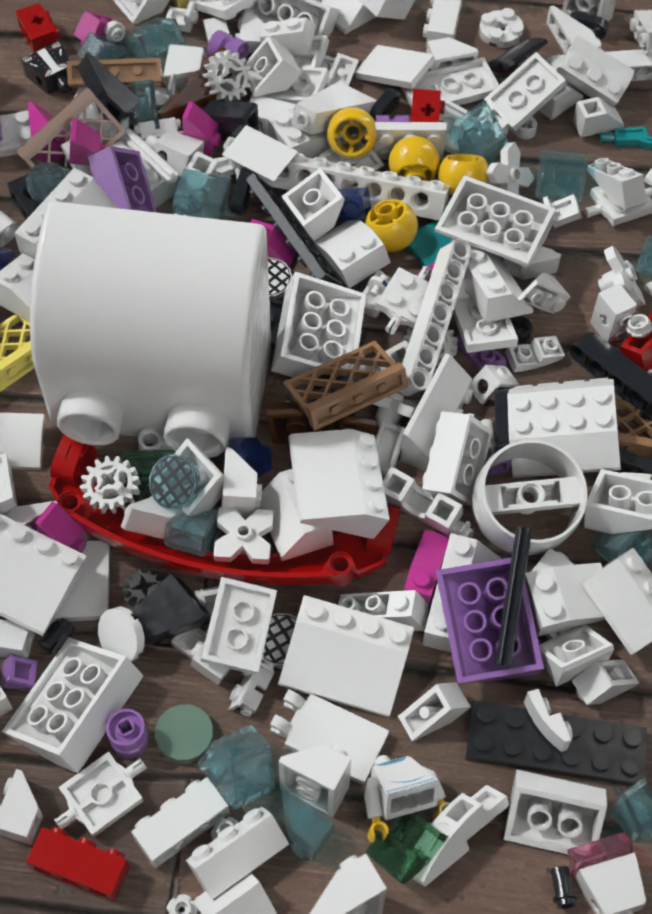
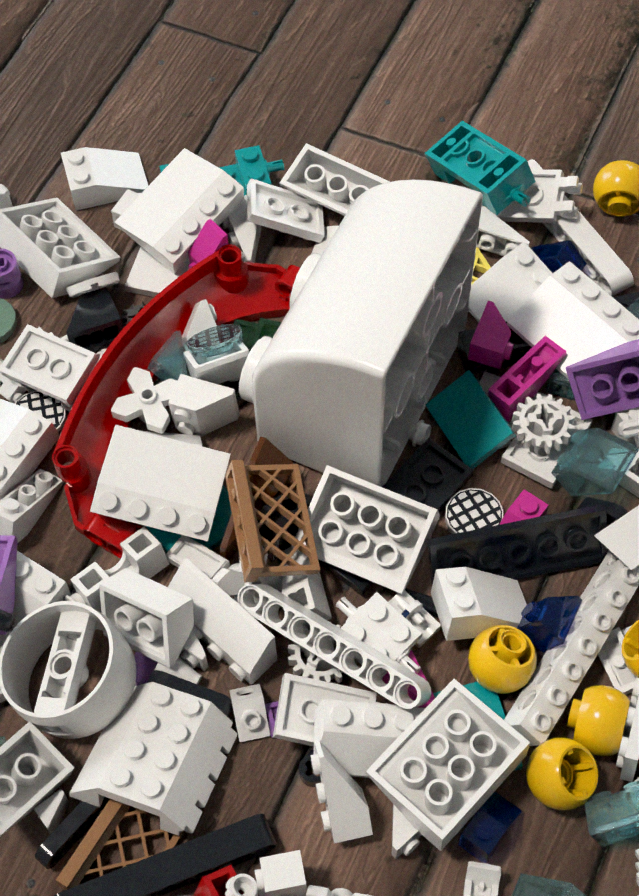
camera: 110 degrees right, 0 degrees up
medium lavender slope [0,655,38,689] -> none
black pin [40,618,75,655] -> none
white gear [80,456,141,514] -> none
clear blue slope [228,437,273,479] -> none
white slope [282,168,345,242] -> none
dark pink slope [404,530,449,608] -> none
white plant [486,142,534,195] -> none
white slope [505,336,565,373] -> none

